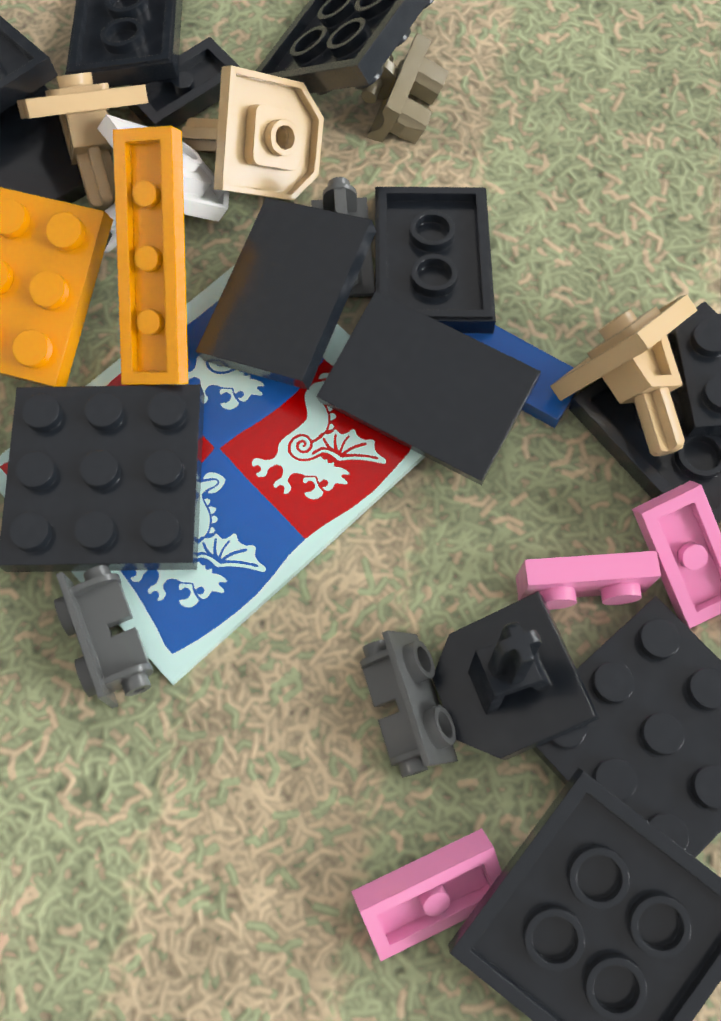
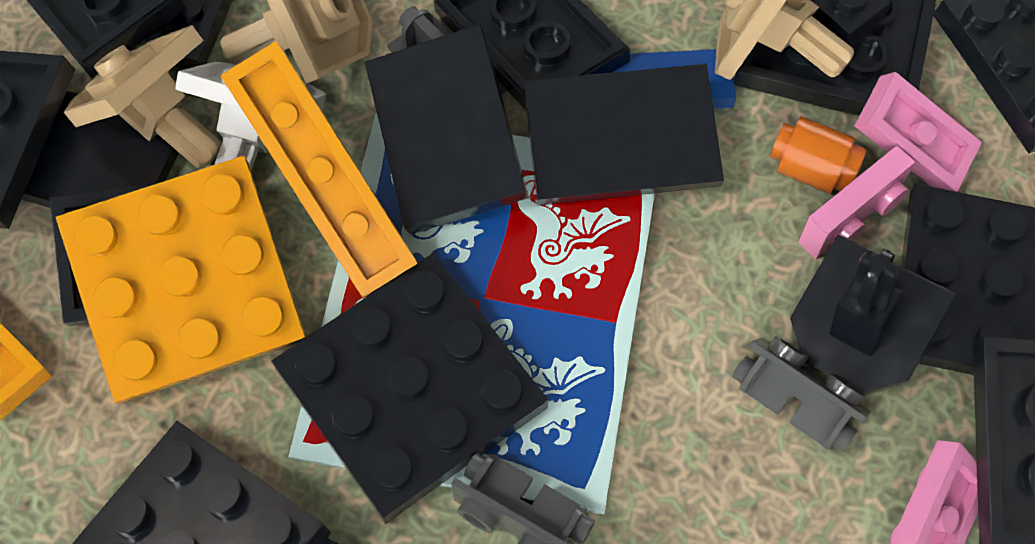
camera: 35 degrees left, 5 degrees down
none -> orange brick [770,116,867,194]

